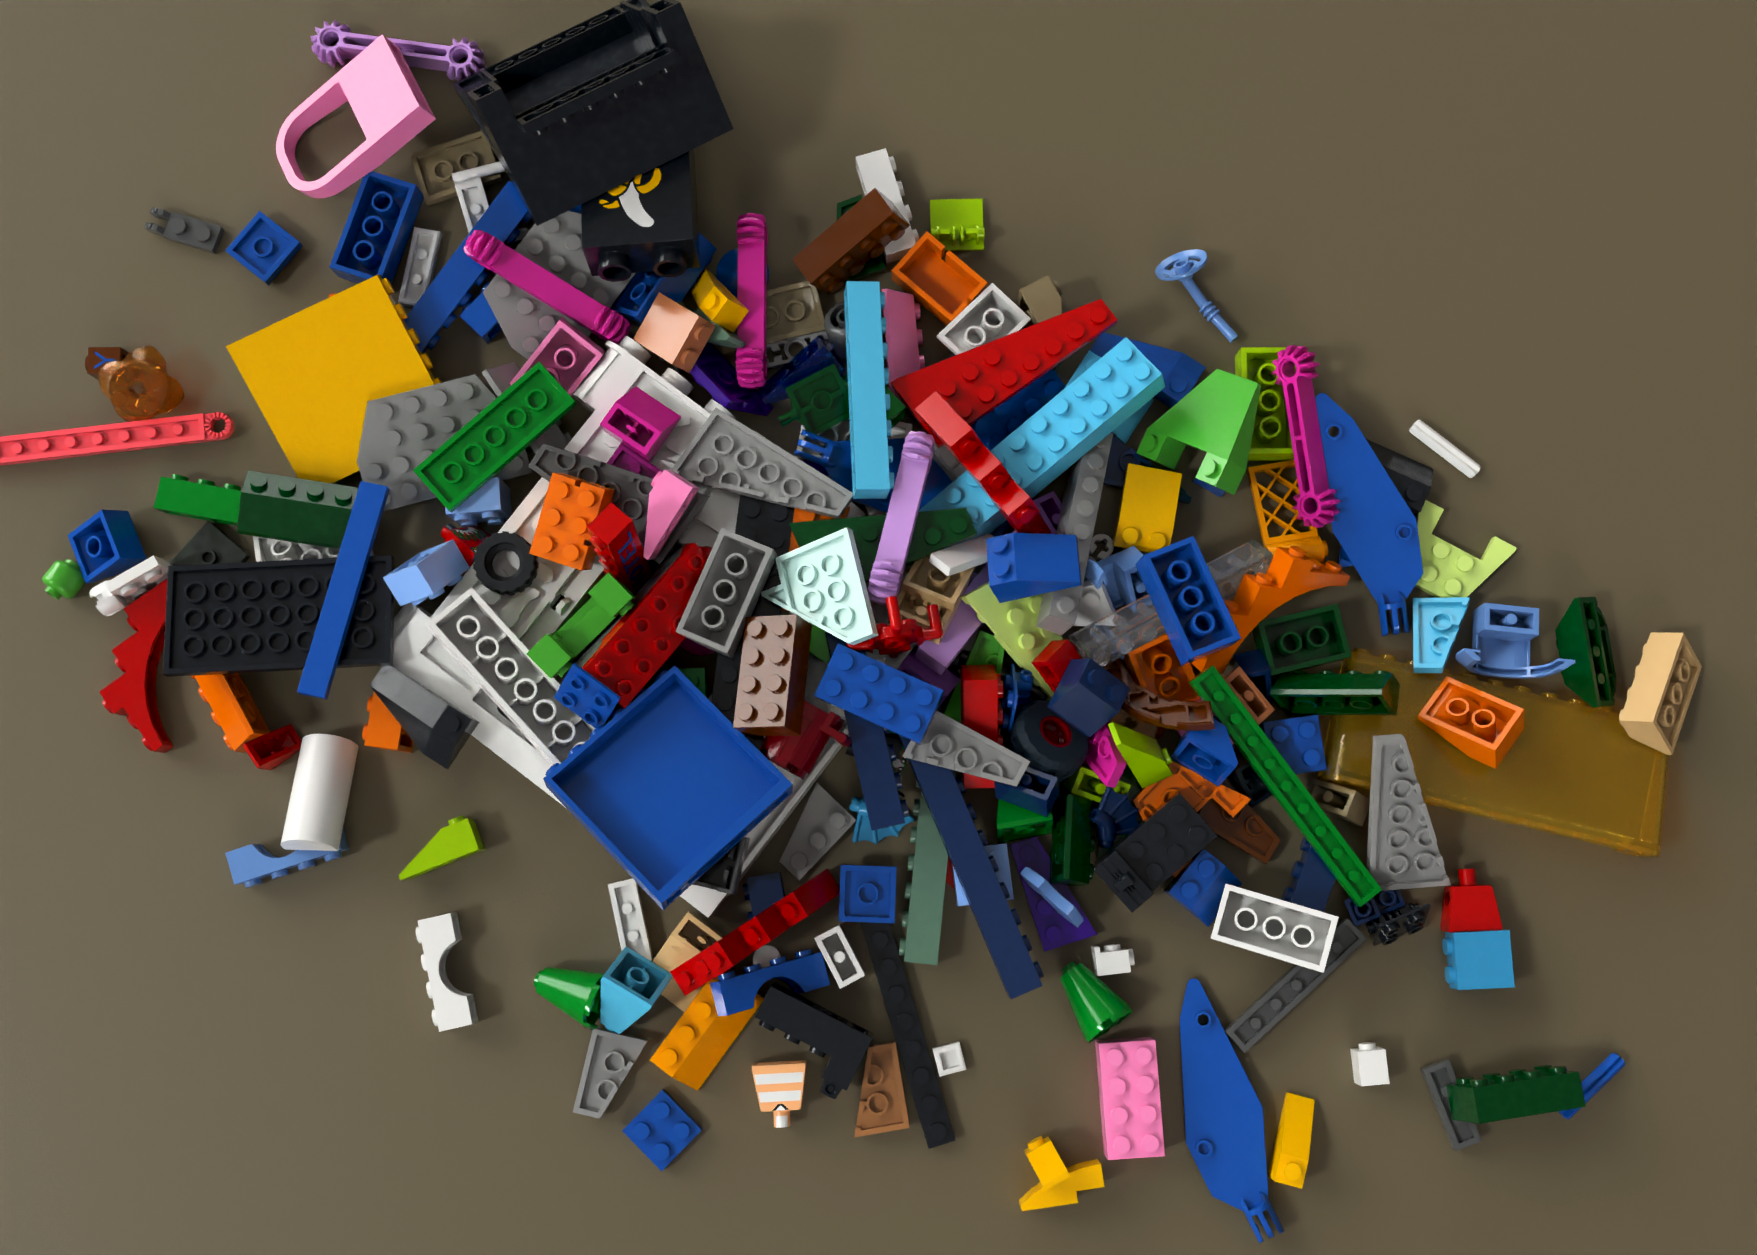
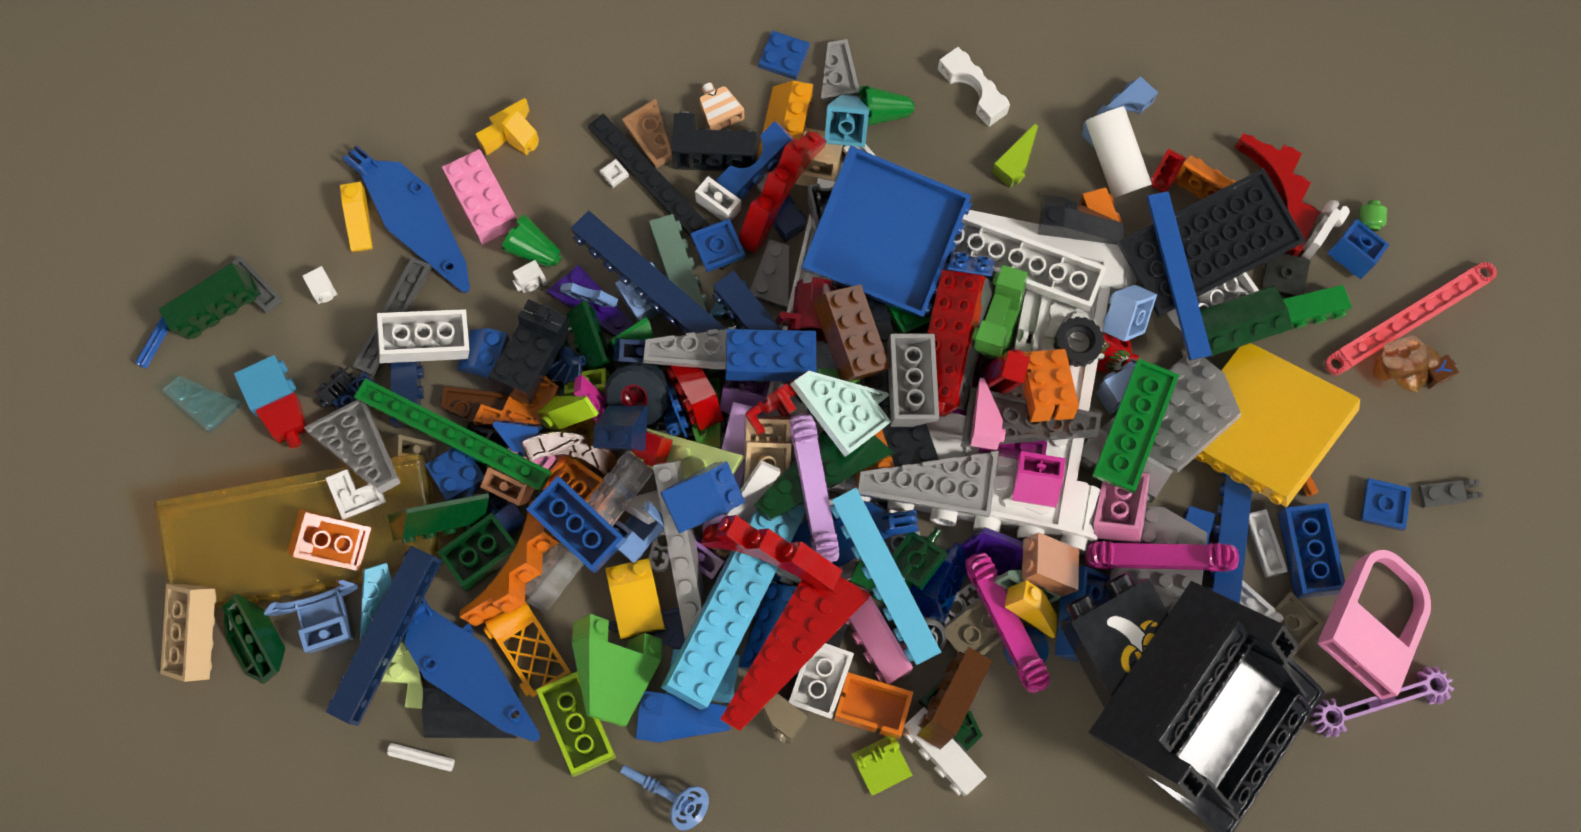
camera: 150 degrees right, 10 degrees down
dark pink arm [1271,345,1341,528] -> none
none -> clear light blue wing [163,376,242,434]
none -> white plate [326,469,386,520]
none -> dark blue brick [326,546,442,726]

